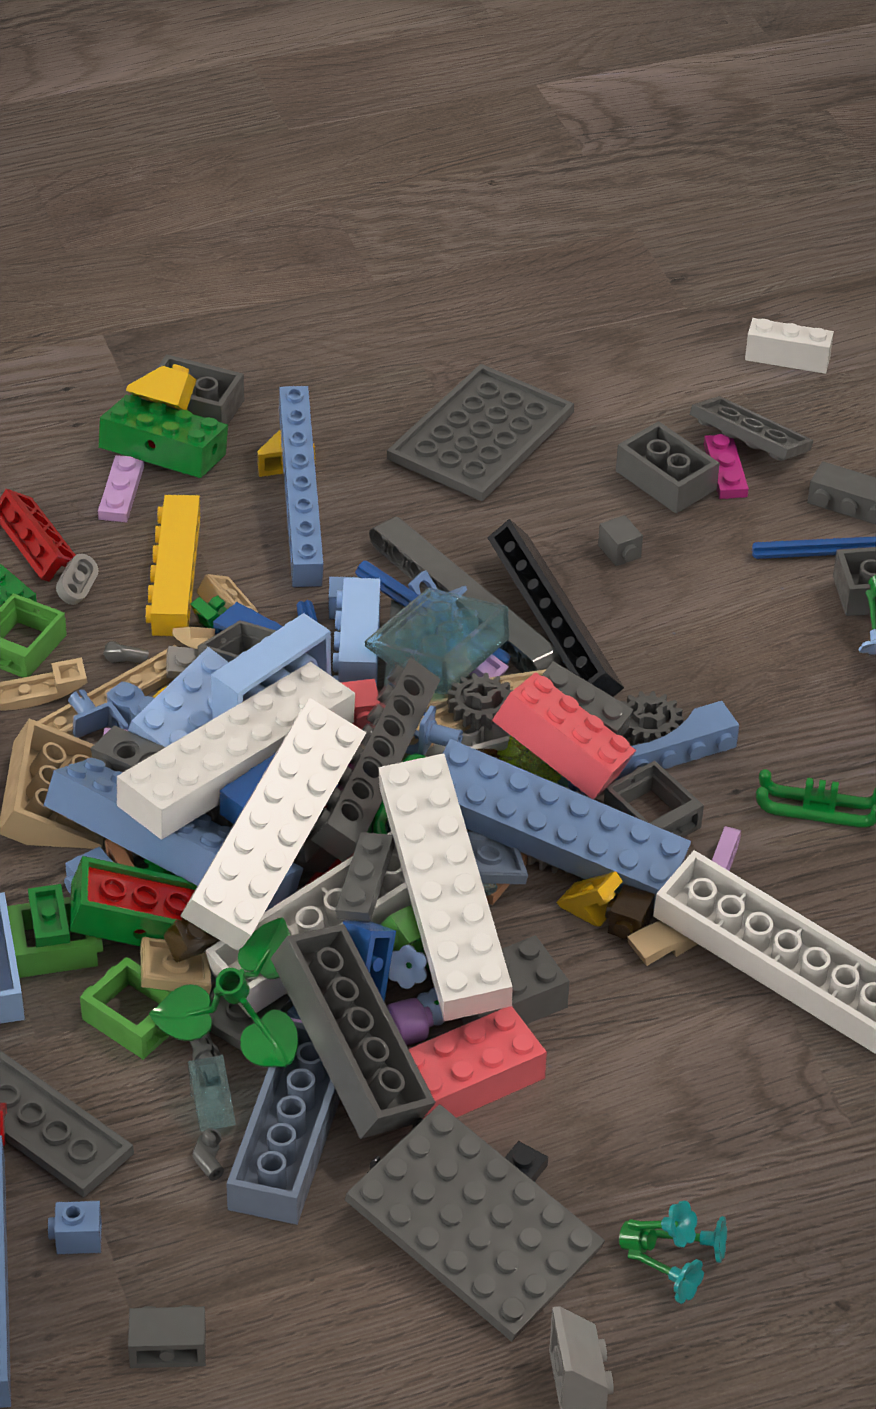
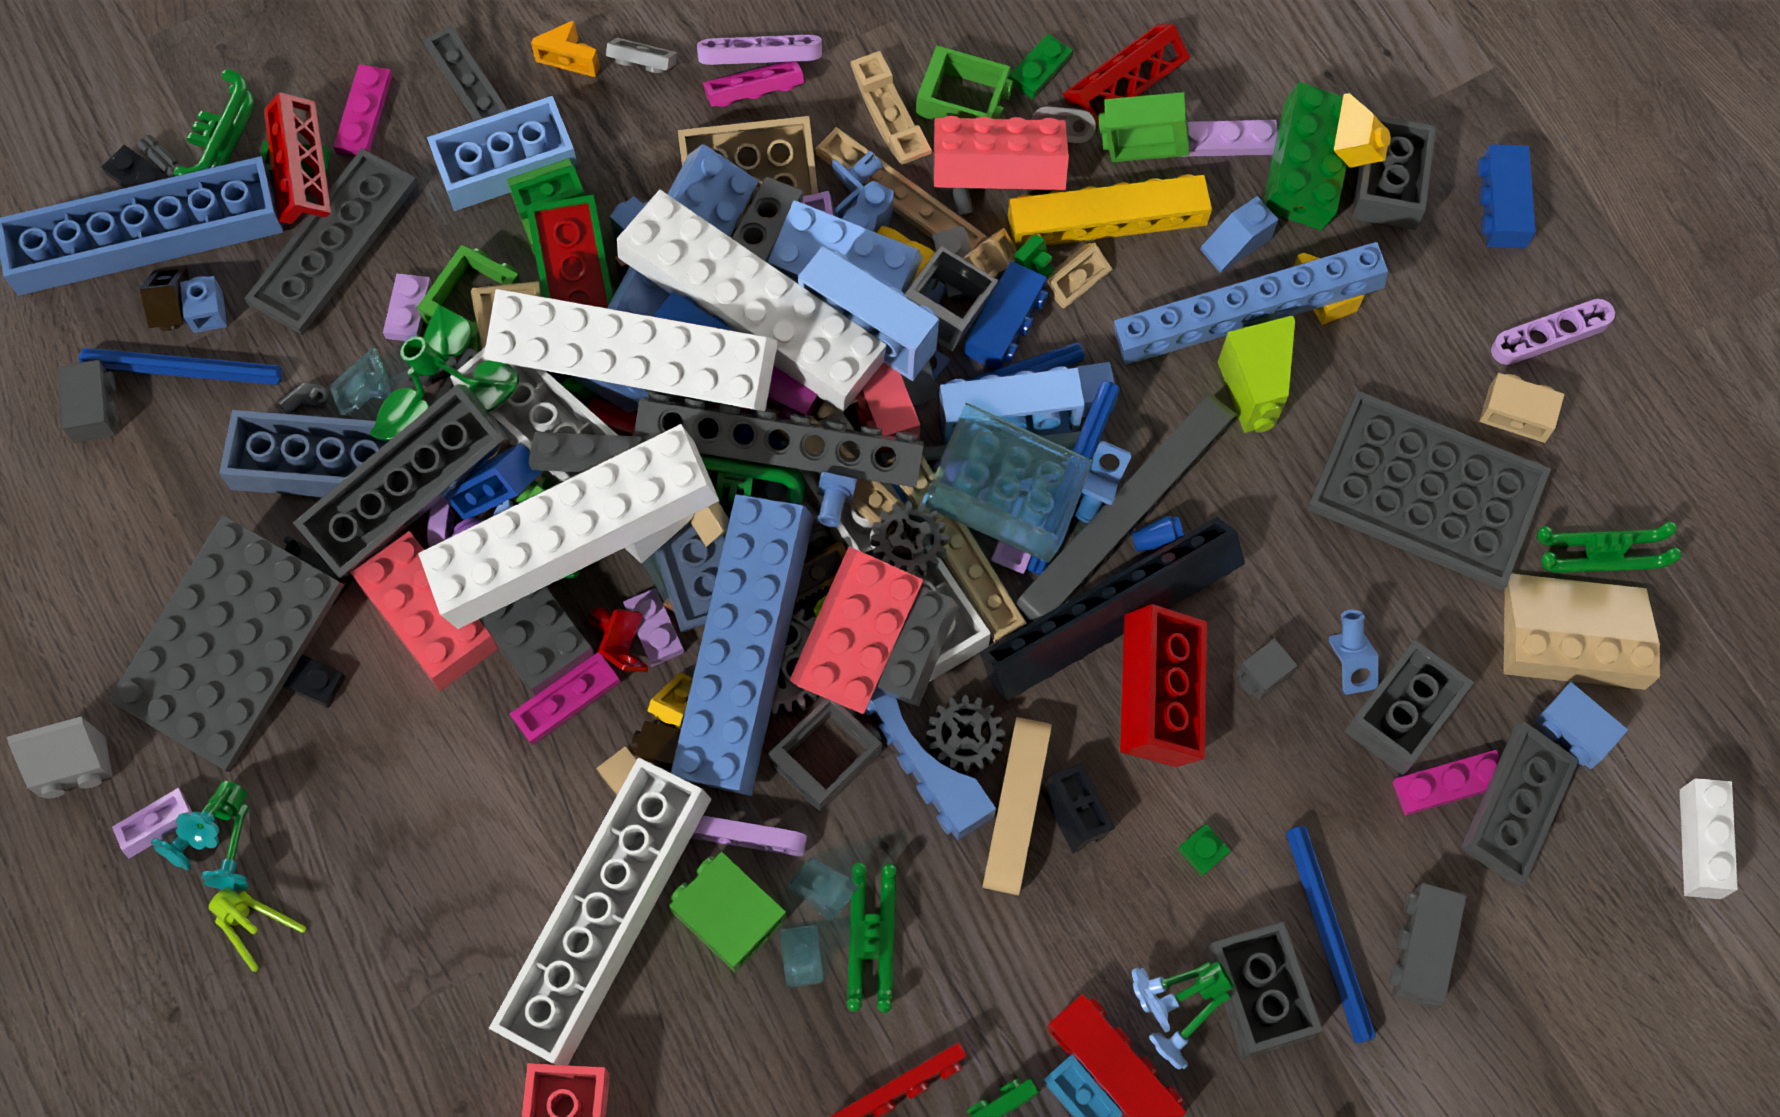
camera: 80 degrees right, 25 degrees up
none -> blue axle [79,348,282,385]
none -> lavender plate [112,788,192,858]
none -> dark brown slope [139,266,189,331]
none -> lime plant [209,887,306,972]
none -> lavender plate [383,273,432,341]
none -> dark pink plate [510,652,621,745]
none -> red bracket [588,606,649,672]
none -> lavender plate [623,588,684,667]
none -> bright green brick [669,851,787,974]
none -> clear light blue slope [780,925,824,987]
none -> clear light blue slope [787,858,858,921]
none -> coral brick [933,116,1069,190]
none -> tan beam [982,717,1052,896]
none -> black hinge [1040,763,1115,853]
none -> bright green window [1099,92,1190,162]
none -> red brick [1120,604,1207,767]
none -> blue cone [1131,515,1184,552]
none -> green plate [1177,824,1231,877]
none -> medium blue slope [1200,196,1278,273]
none -> lime slope [1218,315,1295,433]
none -> medium blue bracket [1329,610,1378,695]
none -> blue brick [1477,144,1536,249]
none -> tan brick [1479,373,1565,443]
none -> lavender beam [1491,299,1615,365]
none -> tan slope [1504,574,1660,690]
none -> medium blue brick [1534,682,1628,770]
none -> green piece [1536,521,1682,573]

